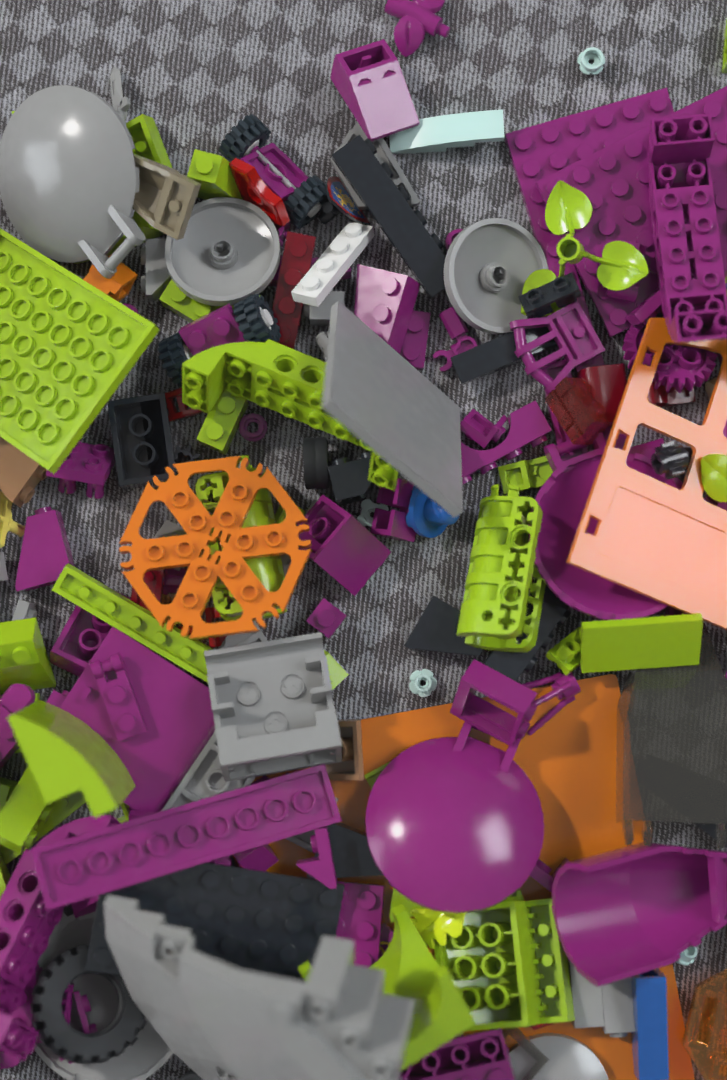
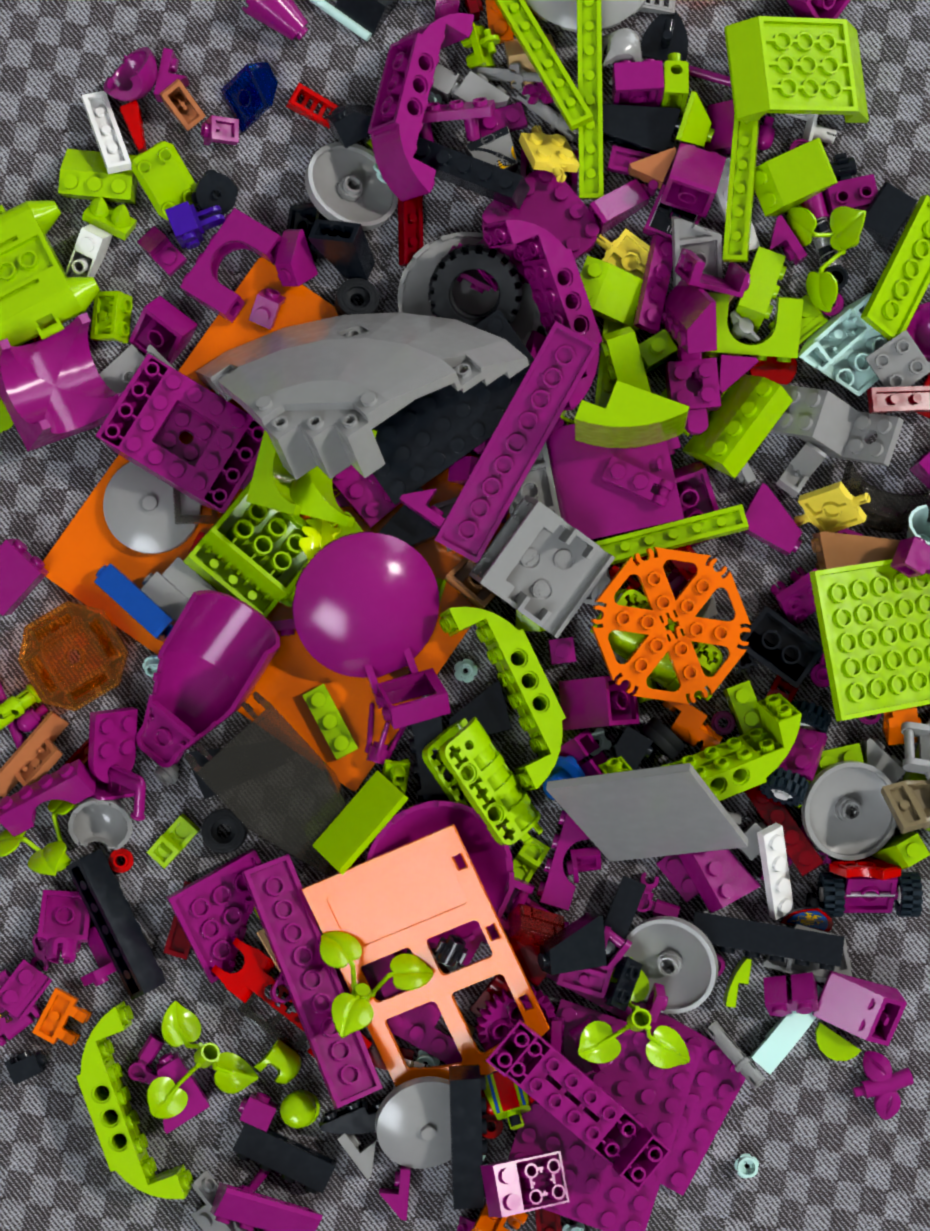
camera: 130 degrees right, 0 degrees up
none -> lime plate [302,684,359,760]
none -> lime slope [439,606,566,791]
none -> black slope [538,912,607,975]
none -> magenta bracket [631,983,668,1023]
none -> orange plate [662,689,723,751]
none -> light grey pin [705,1021,766,1089]
none -> lime slope [723,956,752,1008]
none -> magenta piece [763,972,819,1017]
none -> magenta plate [810,653,830,687]
none -> lime tile [815,1022,862,1061]

